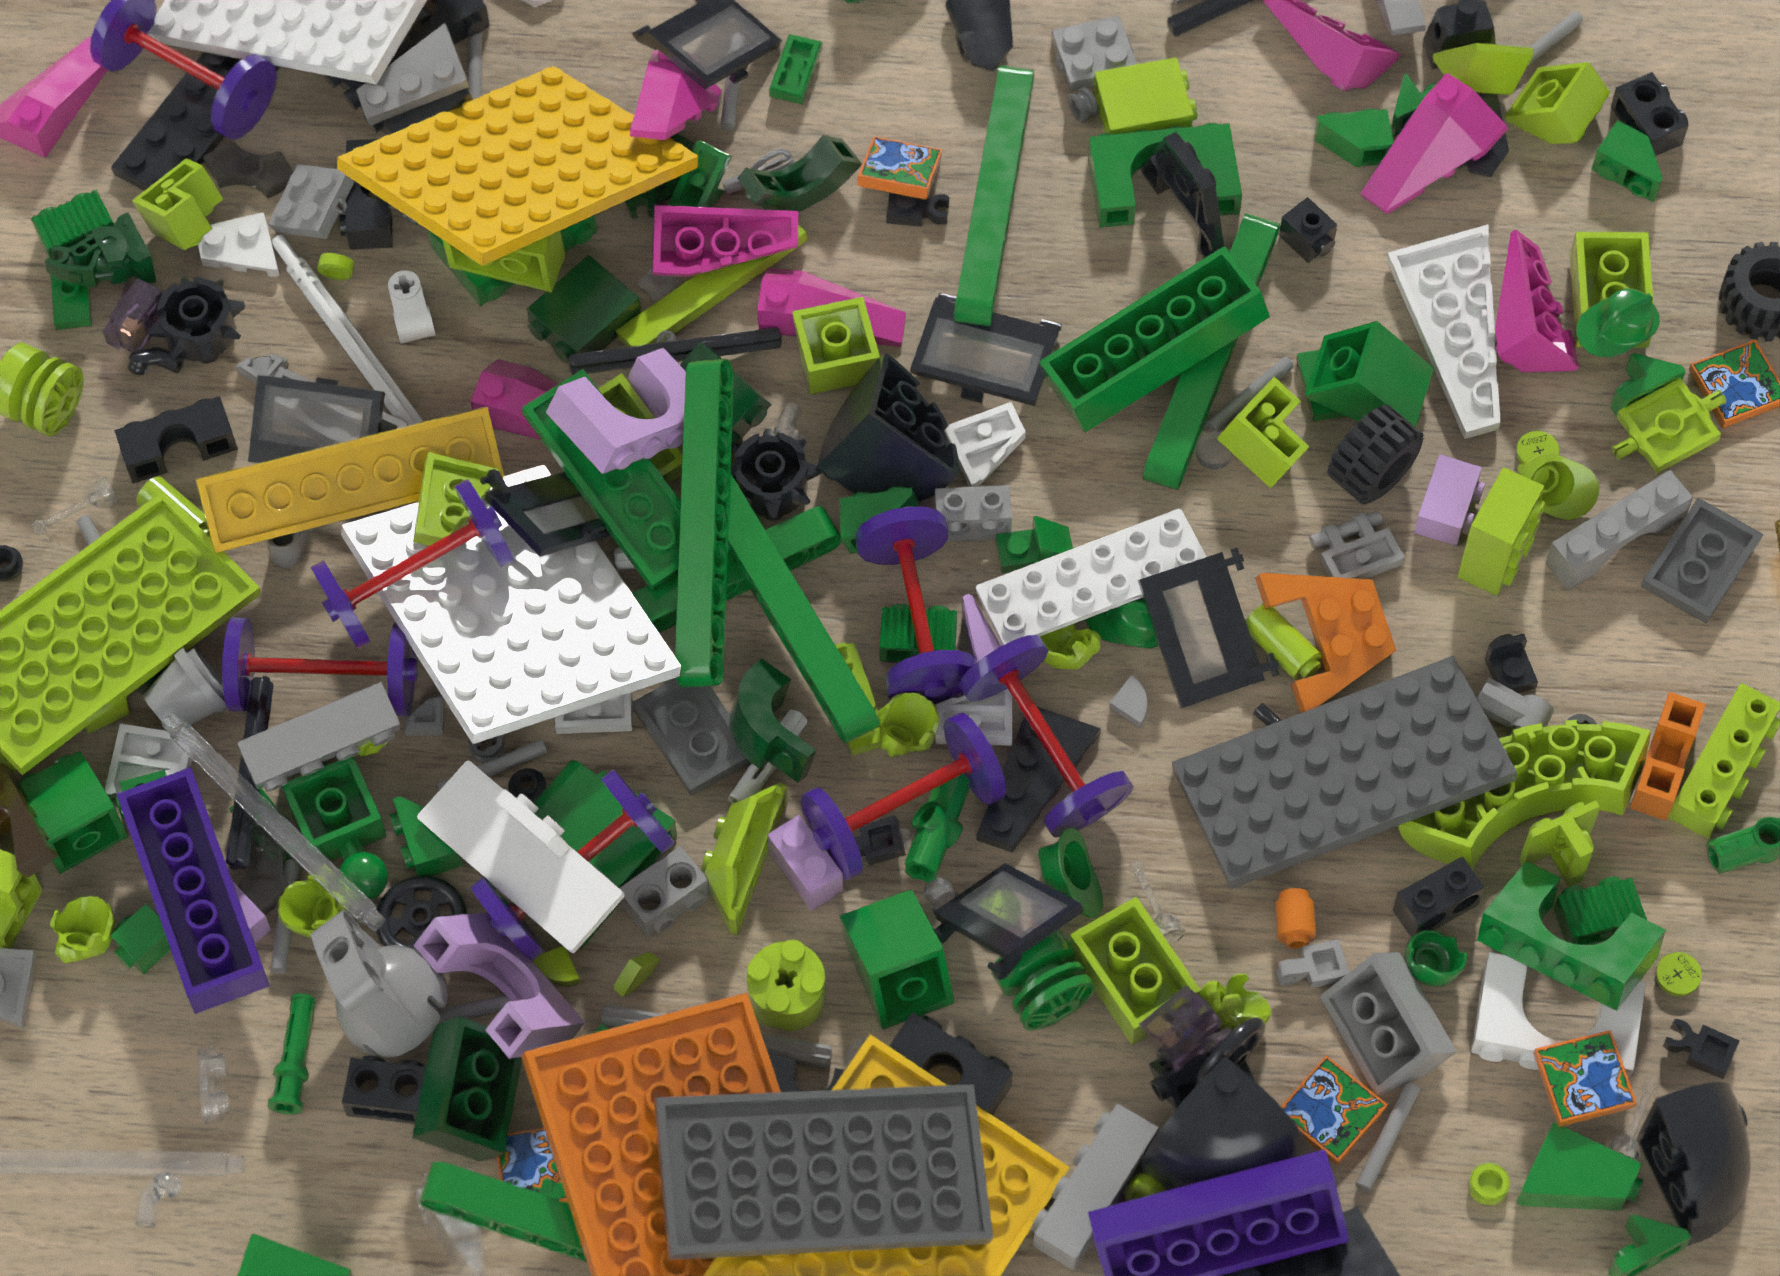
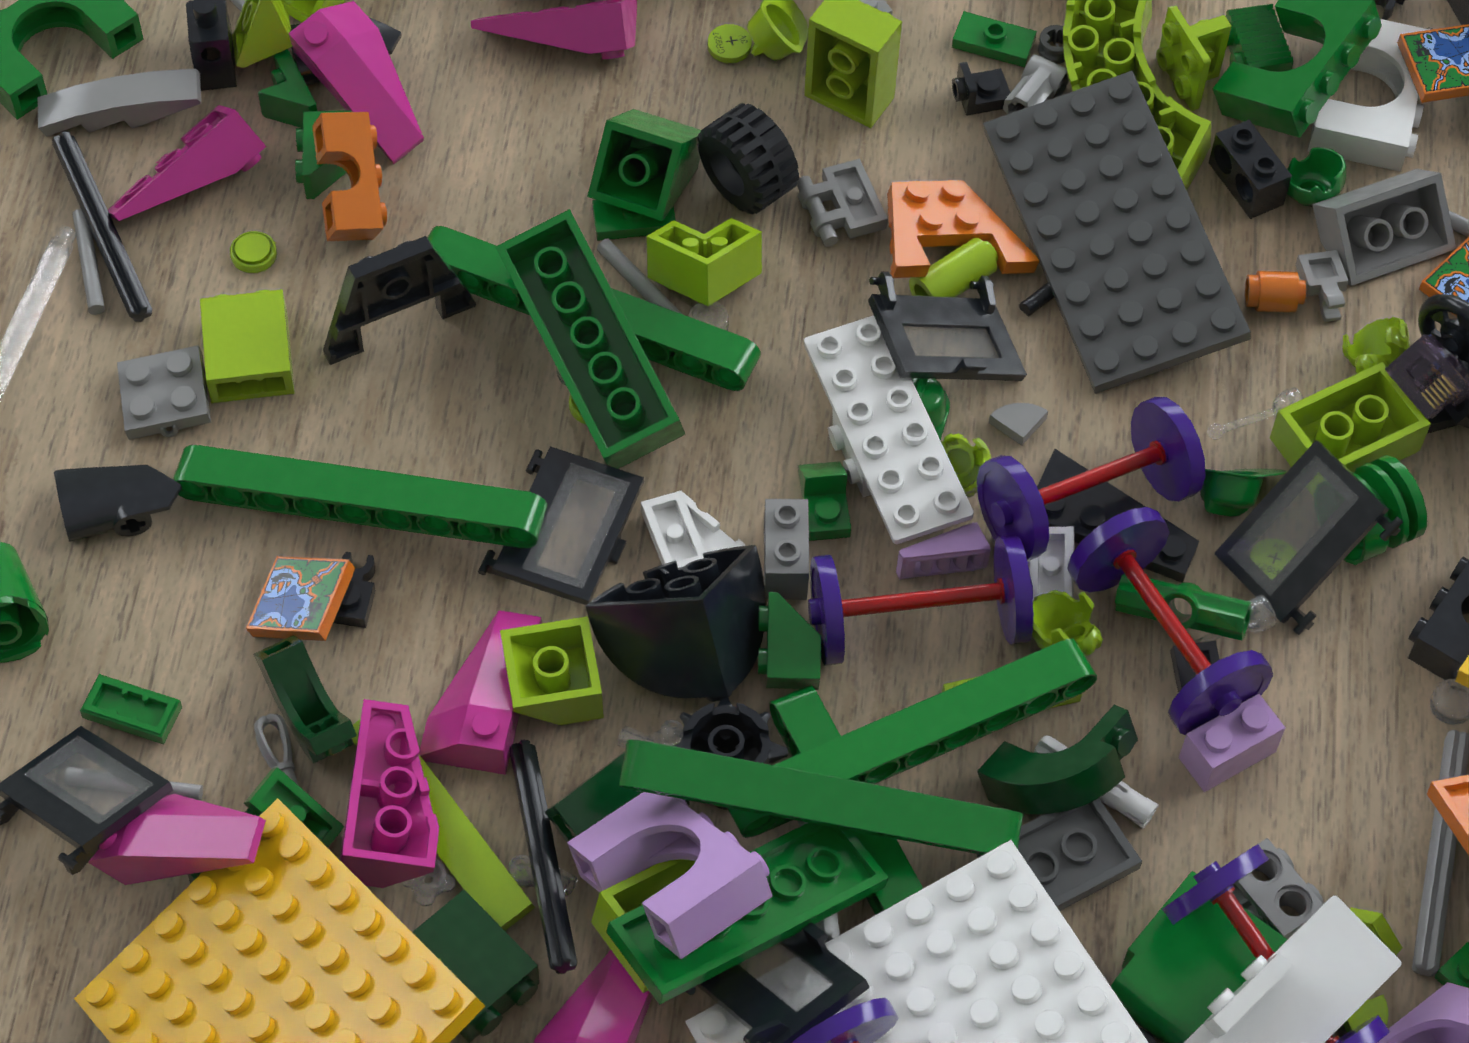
camera: 90 degrees left, 5 degrees down
lime wedge [701,783,788,935] -> none
lime brick [746,939,826,1031] -> none
green slope [839,889,955,1030] -> none
green brick [879,604,957,662] -> none
dark grey bush [1067,87,1099,123] -> none
green arch [1088,123,1242,228] -> none
black brick [1279,197,1337,263] -> none
white wing [1386,225,1500,439] -> none
lavender brick [1414,454,1485,546] -> none
none -> lime piece [230,231,277,273]
none -> orange arch [312,112,387,242]
none -> green plate [952,11,1037,68]

